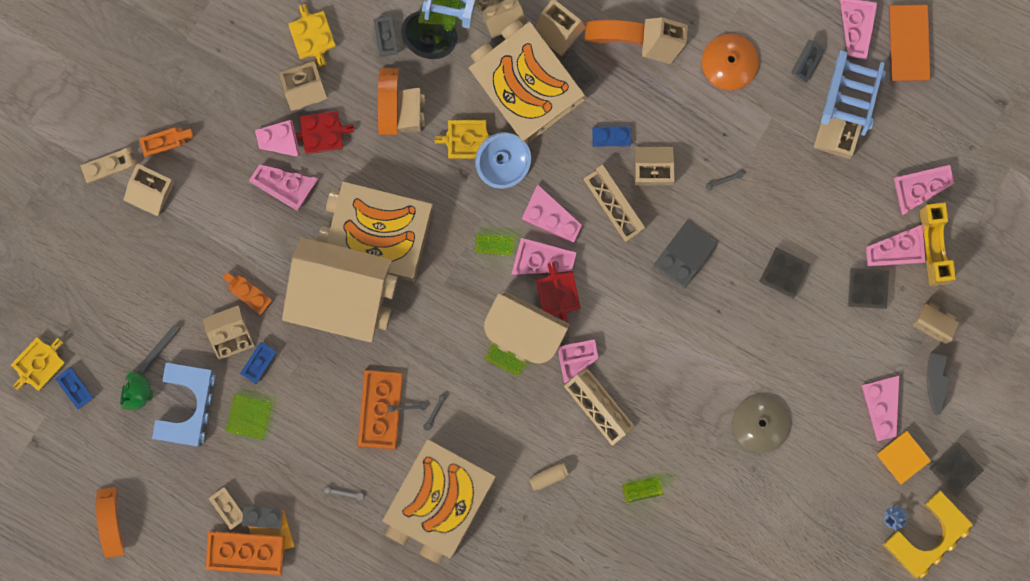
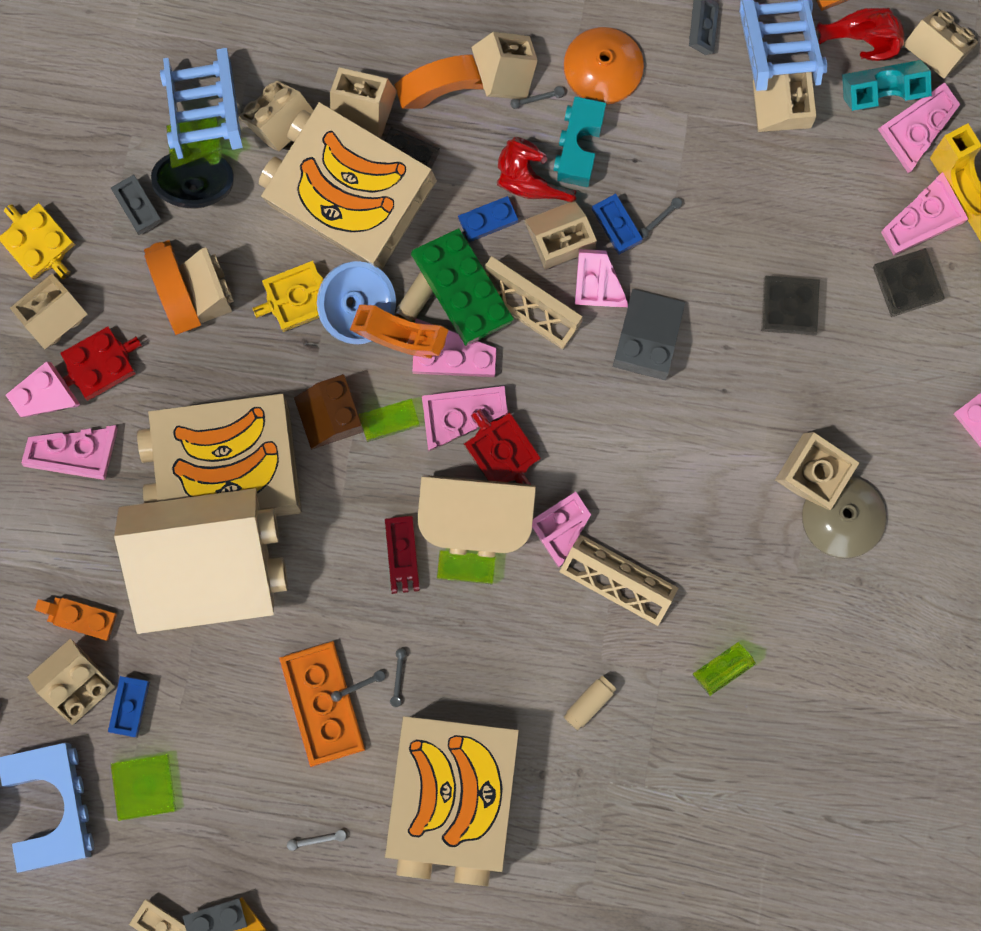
camera: 25 degrees left, 5 degrees down
none -> reddish brown slope [294,374,364,450]
none -> orange arch [350,305,449,359]
none -> dark red hinge [385,516,420,594]
none -> tan piece [395,272,433,322]
none -> green plate [411,228,514,346]
none -> red hair [497,137,577,202]
none -> dark grey hinge [510,86,564,109]
none -> teal arch [553,97,606,188]
none -> bright pink wing [575,249,628,308]
none -> blue plate [592,194,643,255]
none -> tan slope [775,432,859,510]
none -> red hair [815,8,904,61]
none -> teal arch [842,60,932,111]
none -> tan slope [903,9,979,78]

